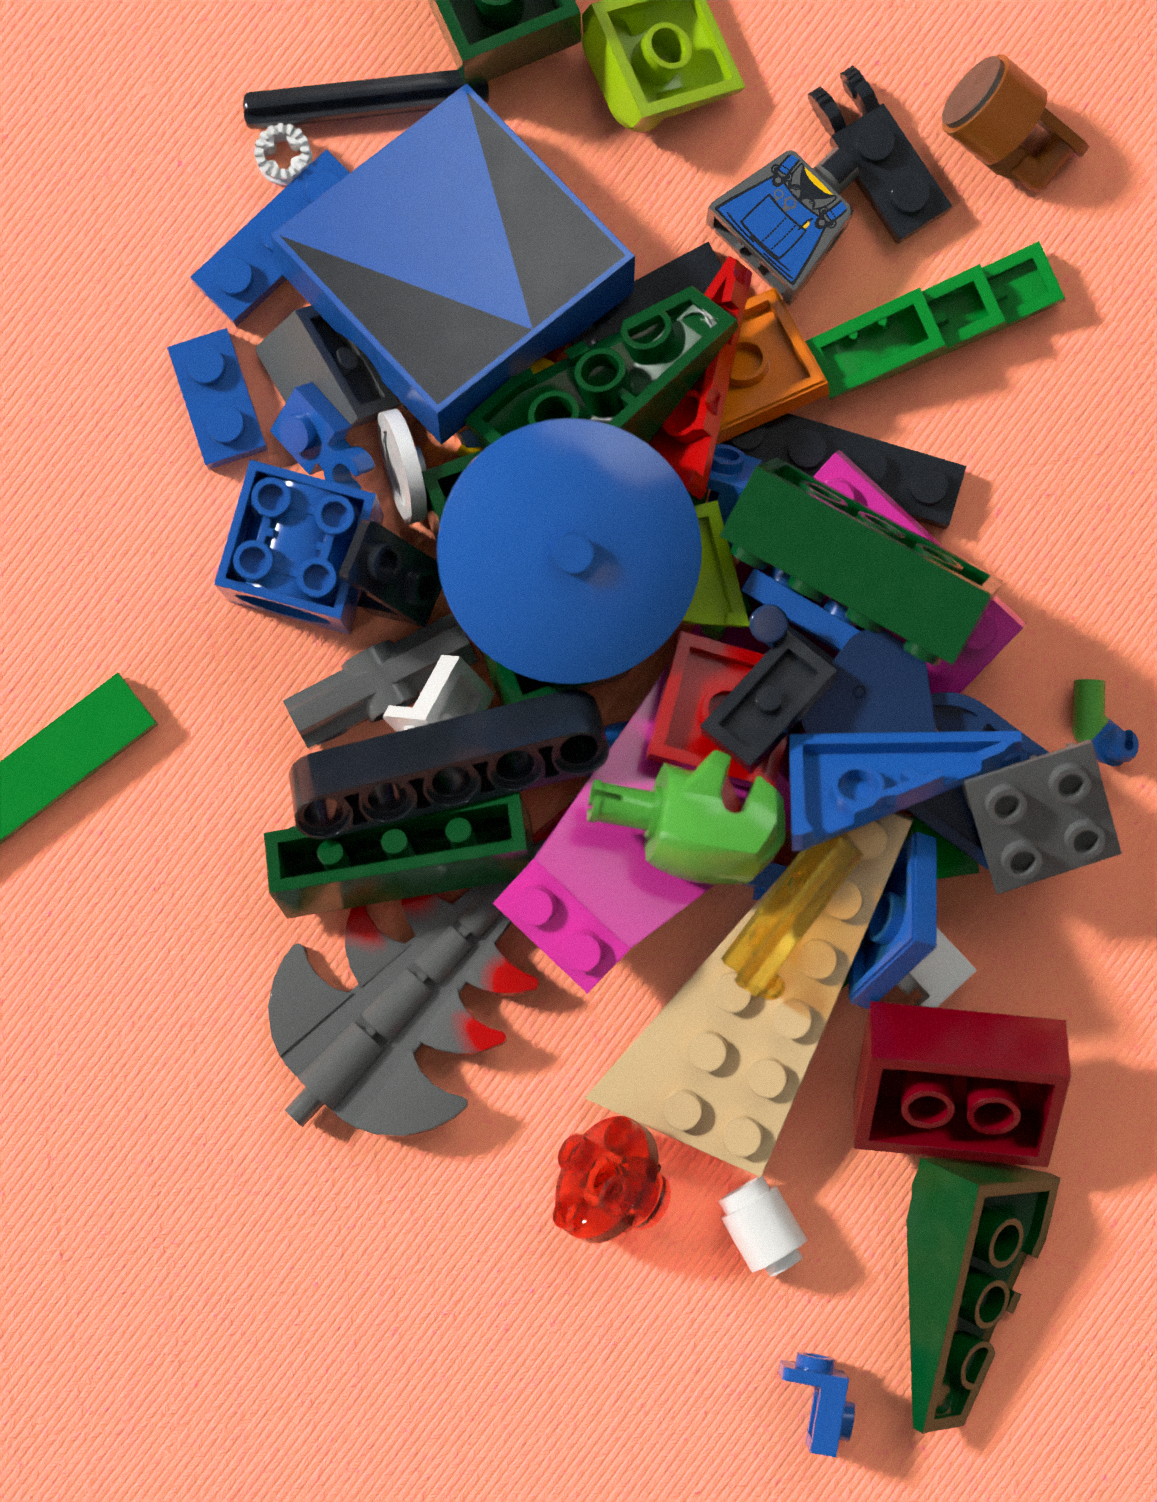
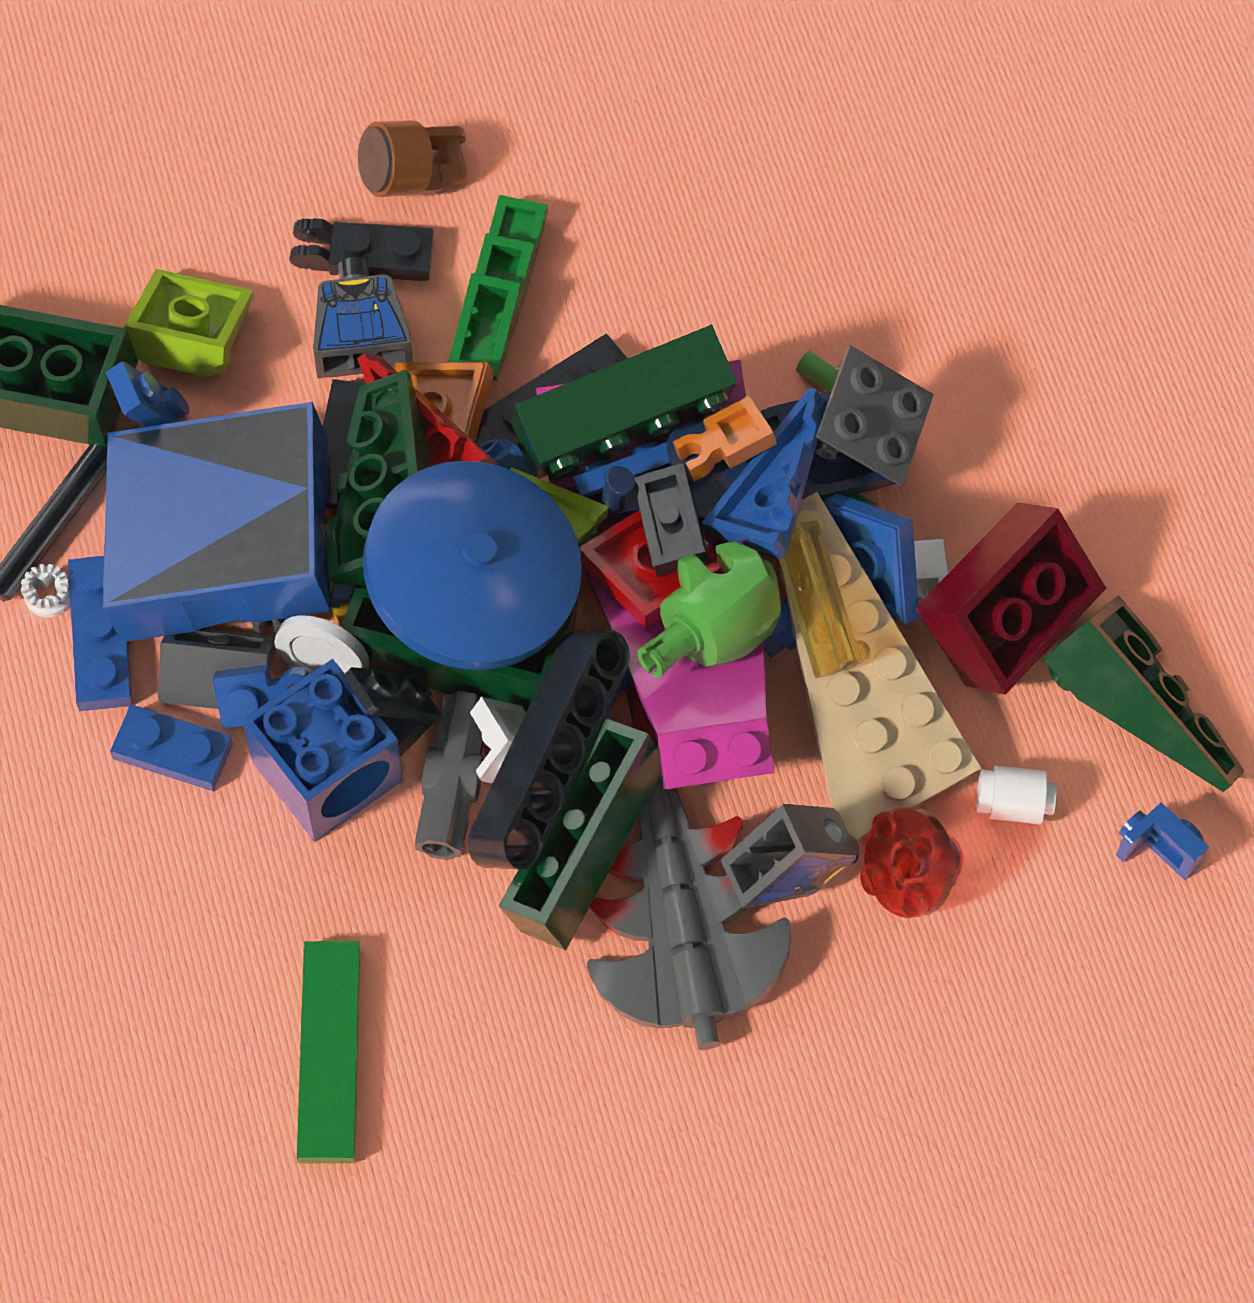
camera: 55 degrees left, 20 degrees down
none -> blue plate [106,361,190,427]
none -> orange plate [673,395,777,482]
none -> dark grey torso [721,804,860,908]

